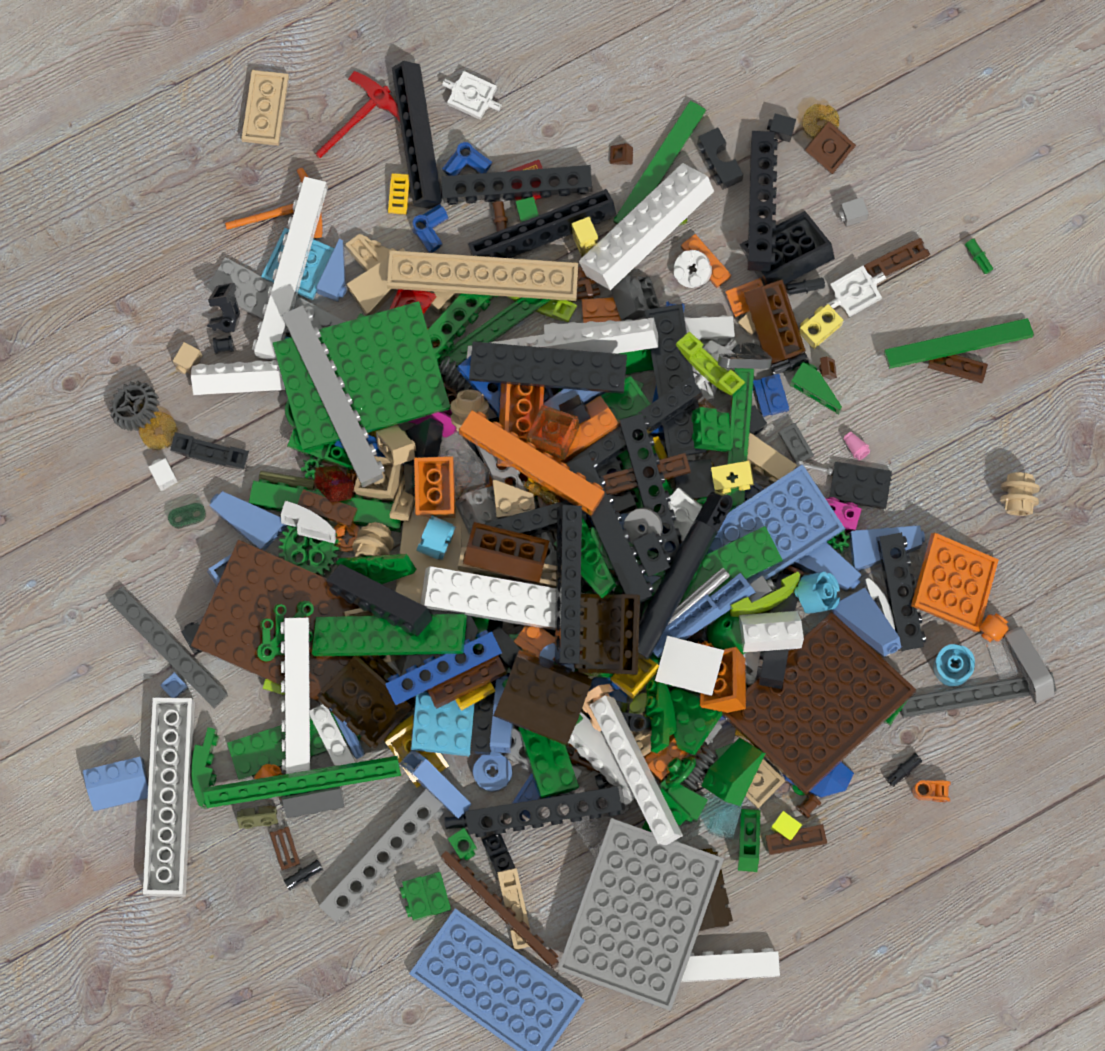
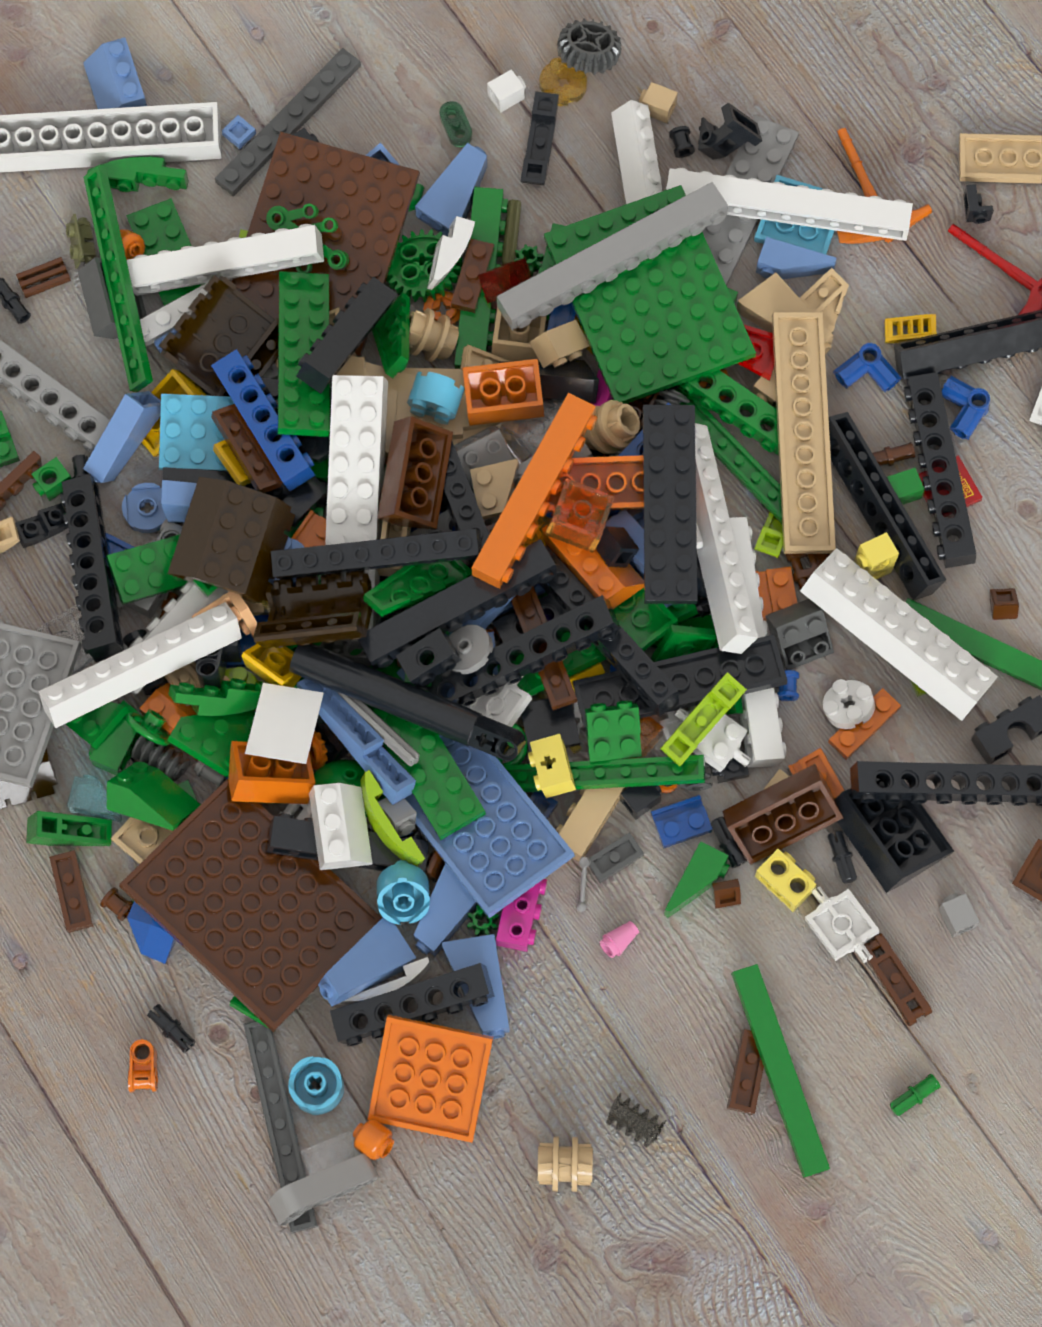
camera: 85 degrees right, 5 degrees down
dark grey beam [718,342,772,369] -> none
neon yellow panel [771,811,802,840] -> none
black plate [829,462,892,509] -> none
none -> clear smoke piece [606,1092,667,1148]
none -> green tile [650,625,717,662]
none -> black bracket [963,184,994,224]

